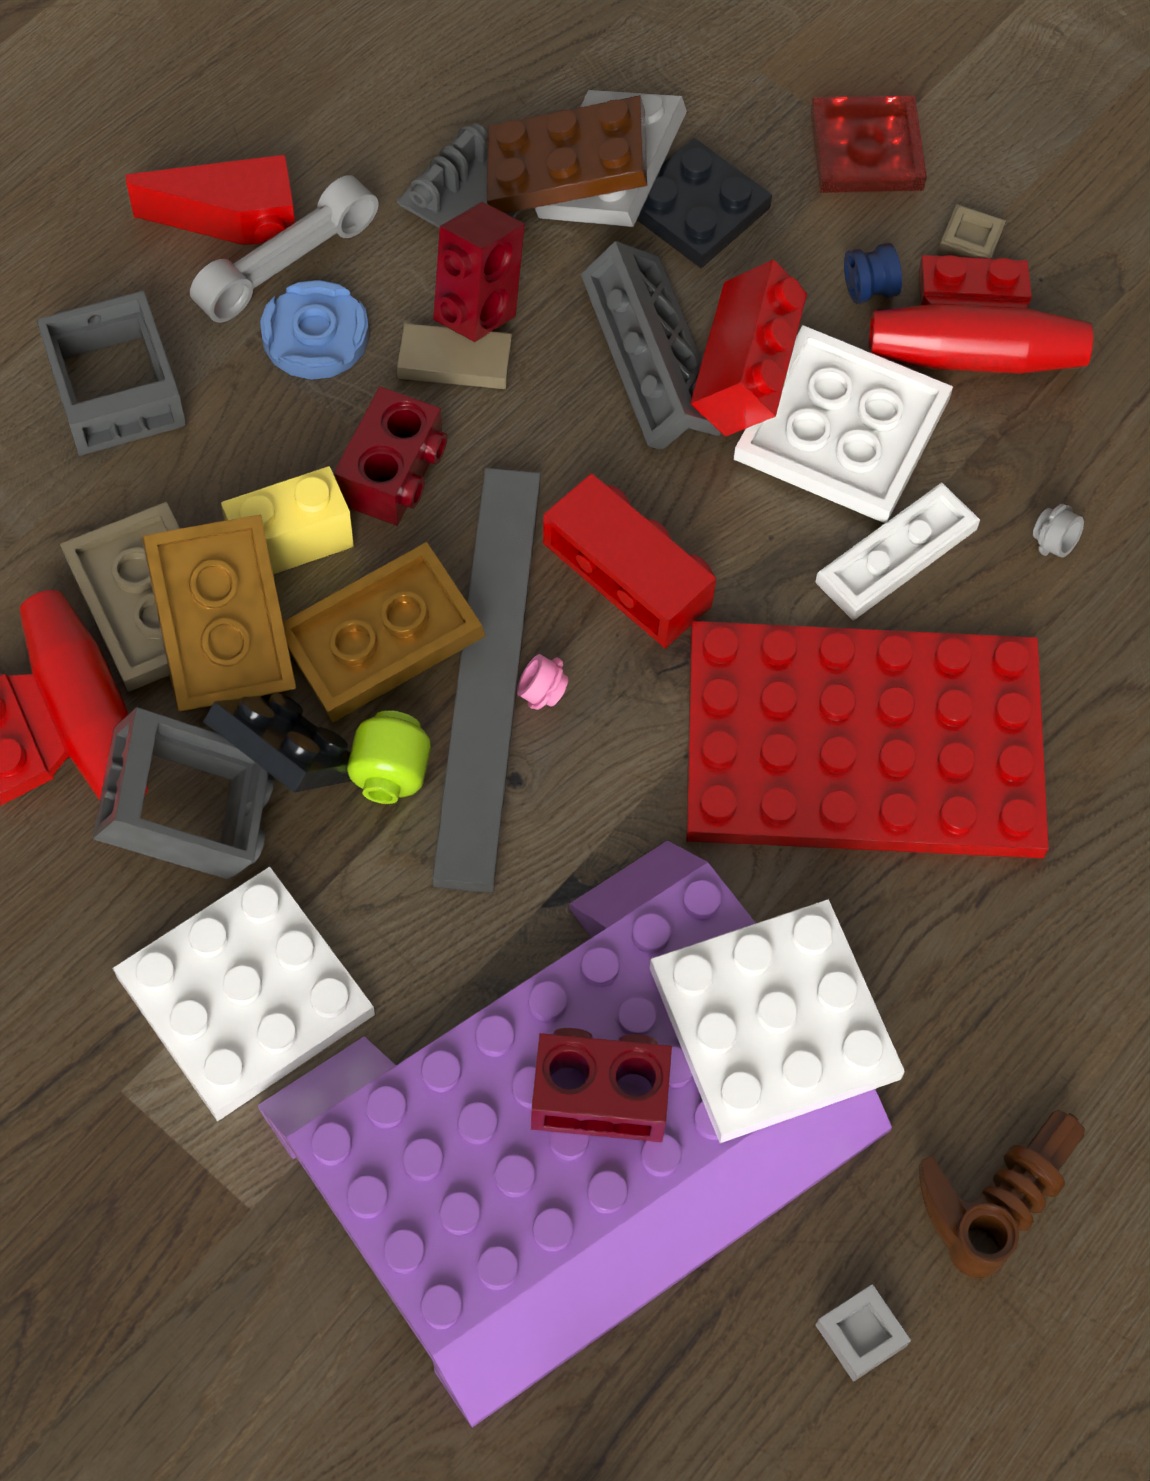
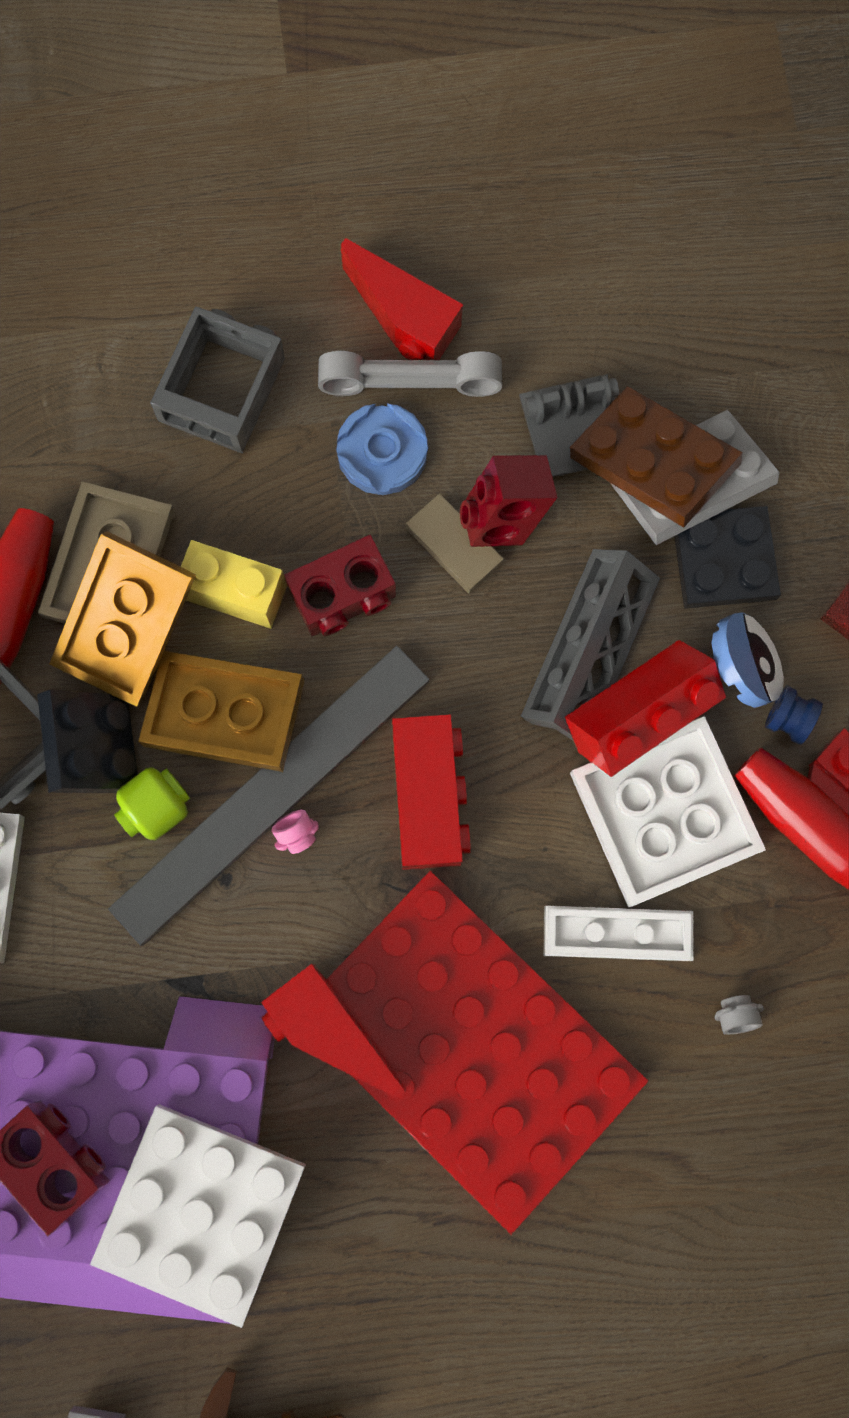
camera: 40 degrees right, 15 degrees up
none -> red slope [261,964,406,1099]
none -> medium blue tile [711,612,784,708]

